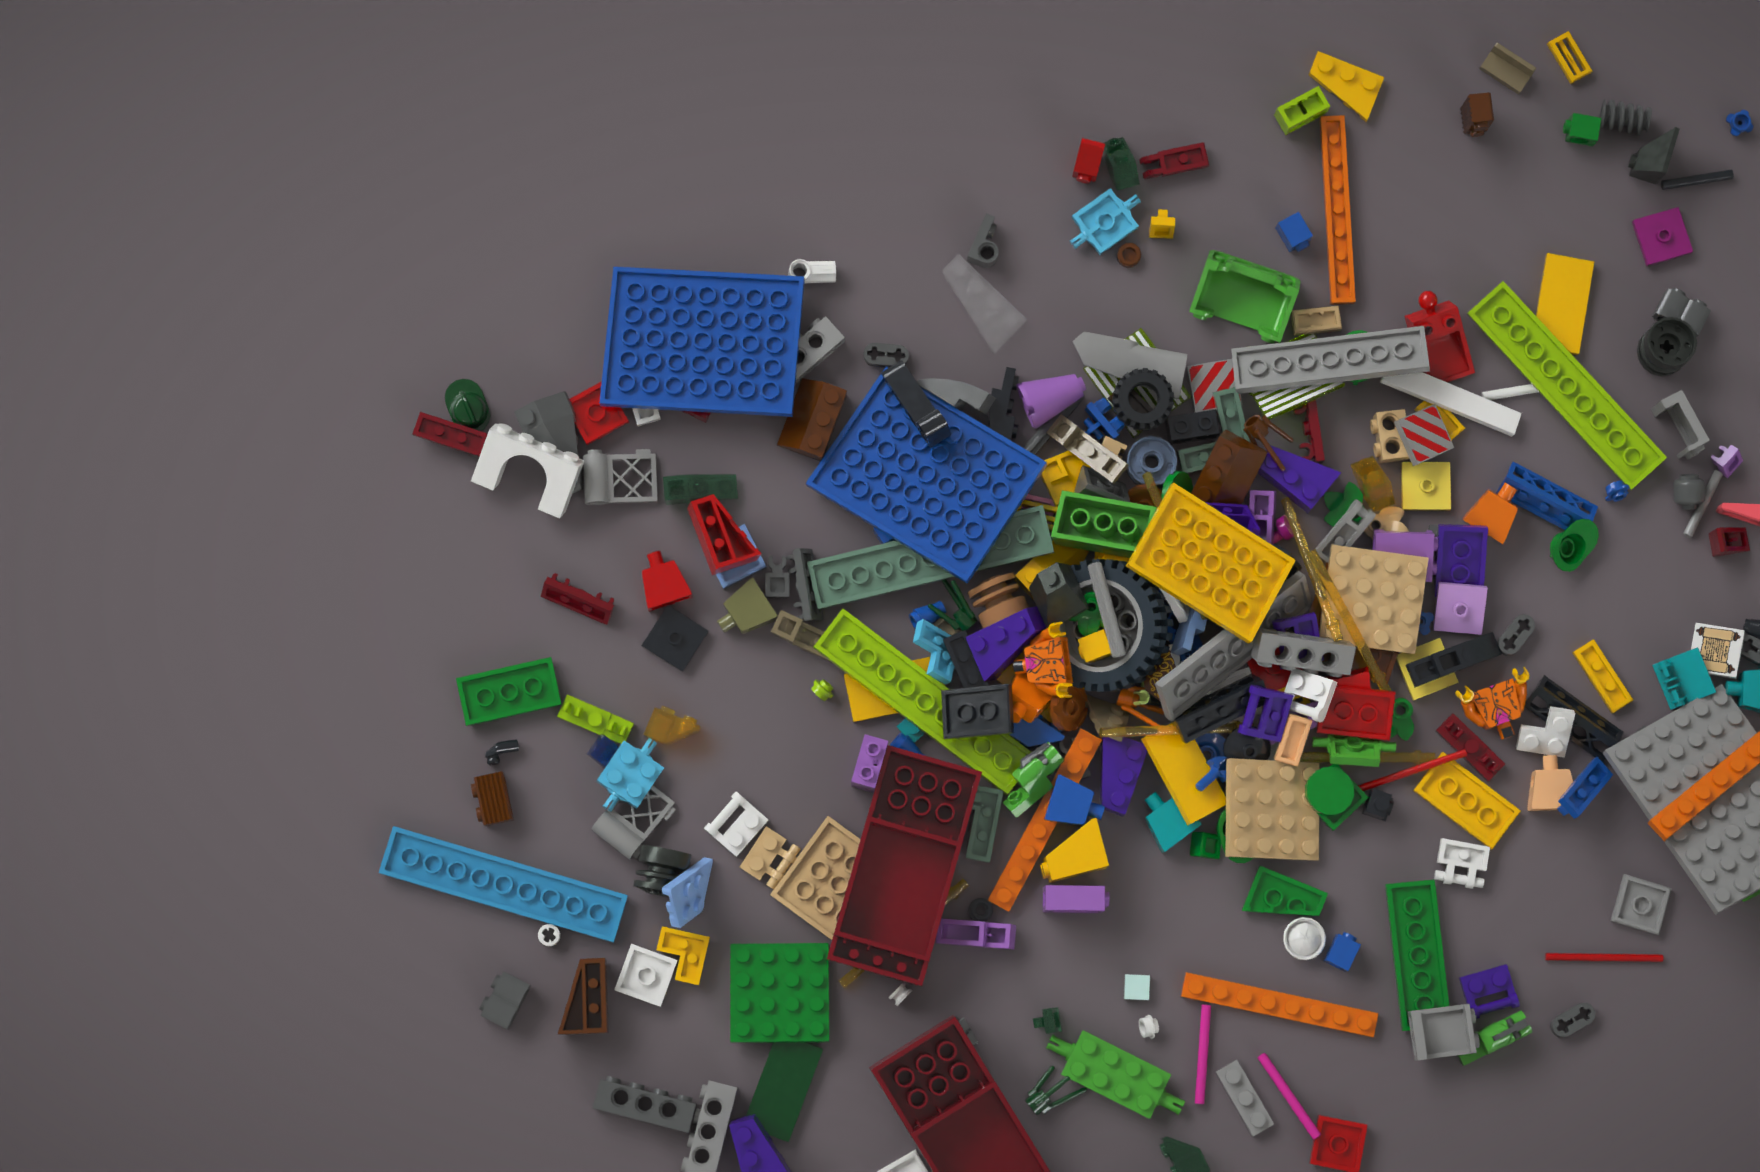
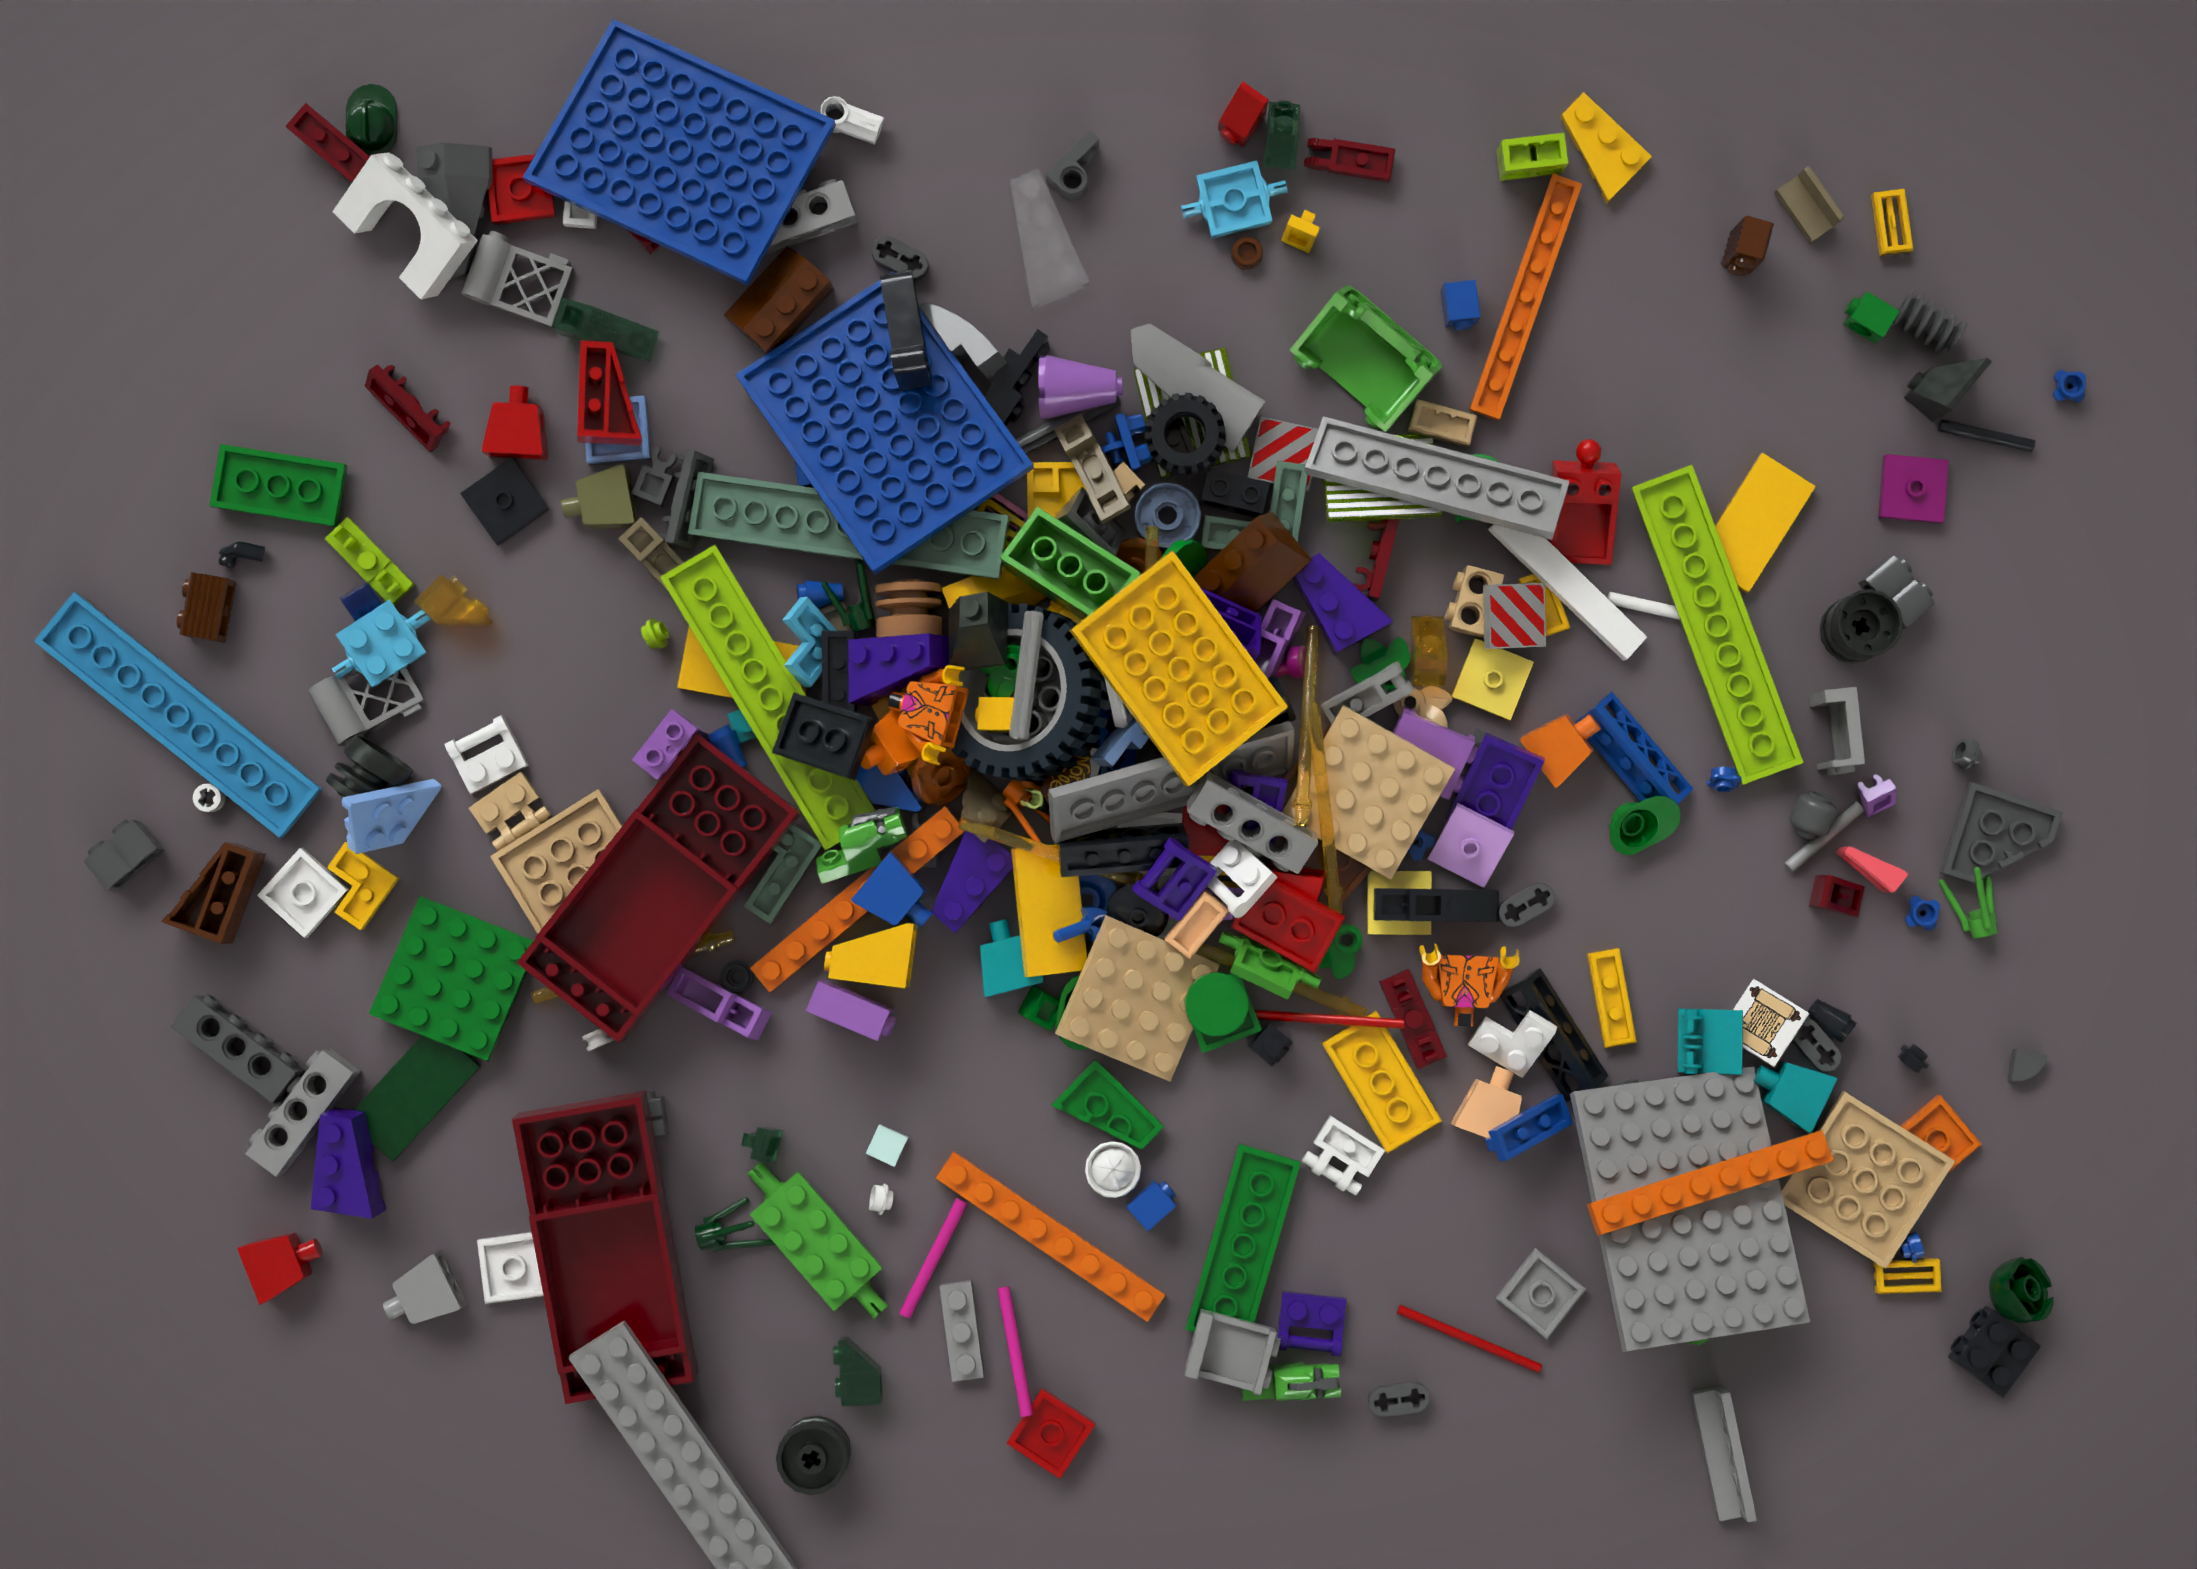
camera: 30 degrees right, 5 degrees up
reddish brown plant [1243,414,1294,471] -> none

